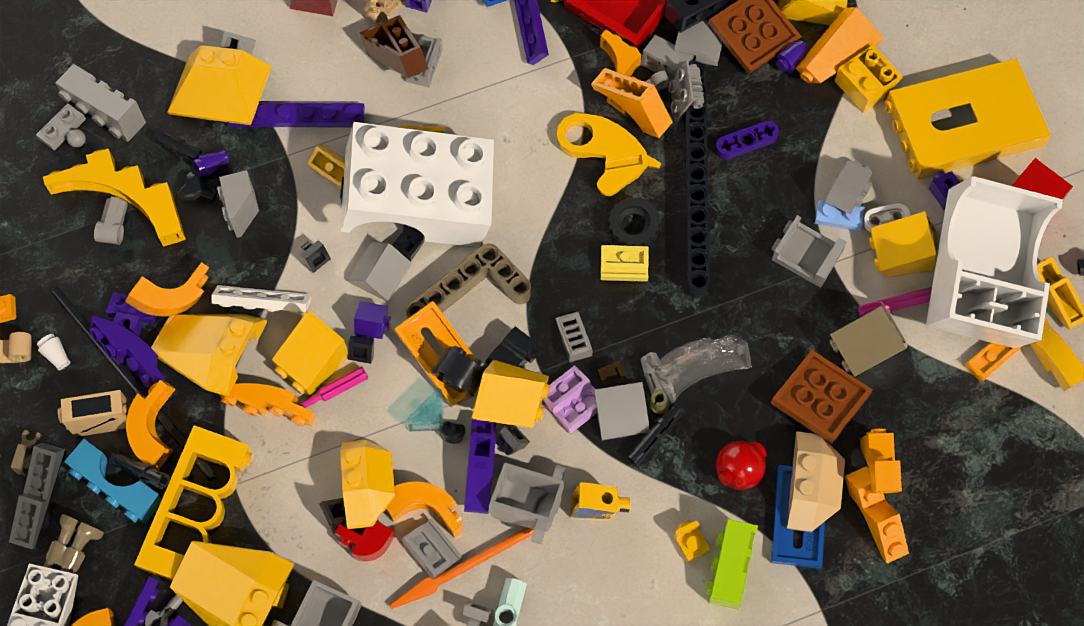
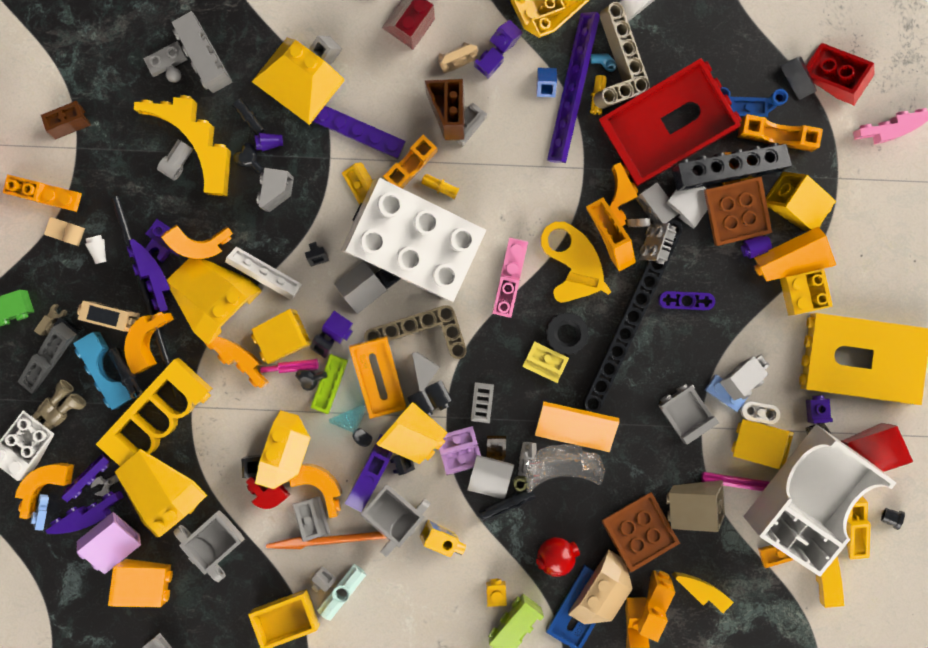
camera: 25 degrees right, 20 degrees up
black brick [431,345,488,398] -> none
none -> black rock [295,370,327,391]
none -> lime plate [310,354,349,414]
none -> light orange arch [383,135,438,189]
none -> light grey slope [412,352,440,391]
none -> bright pink slope [492,237,528,318]
none -> light orange tile [535,401,619,452]
none -> yellow slope [672,572,734,613]

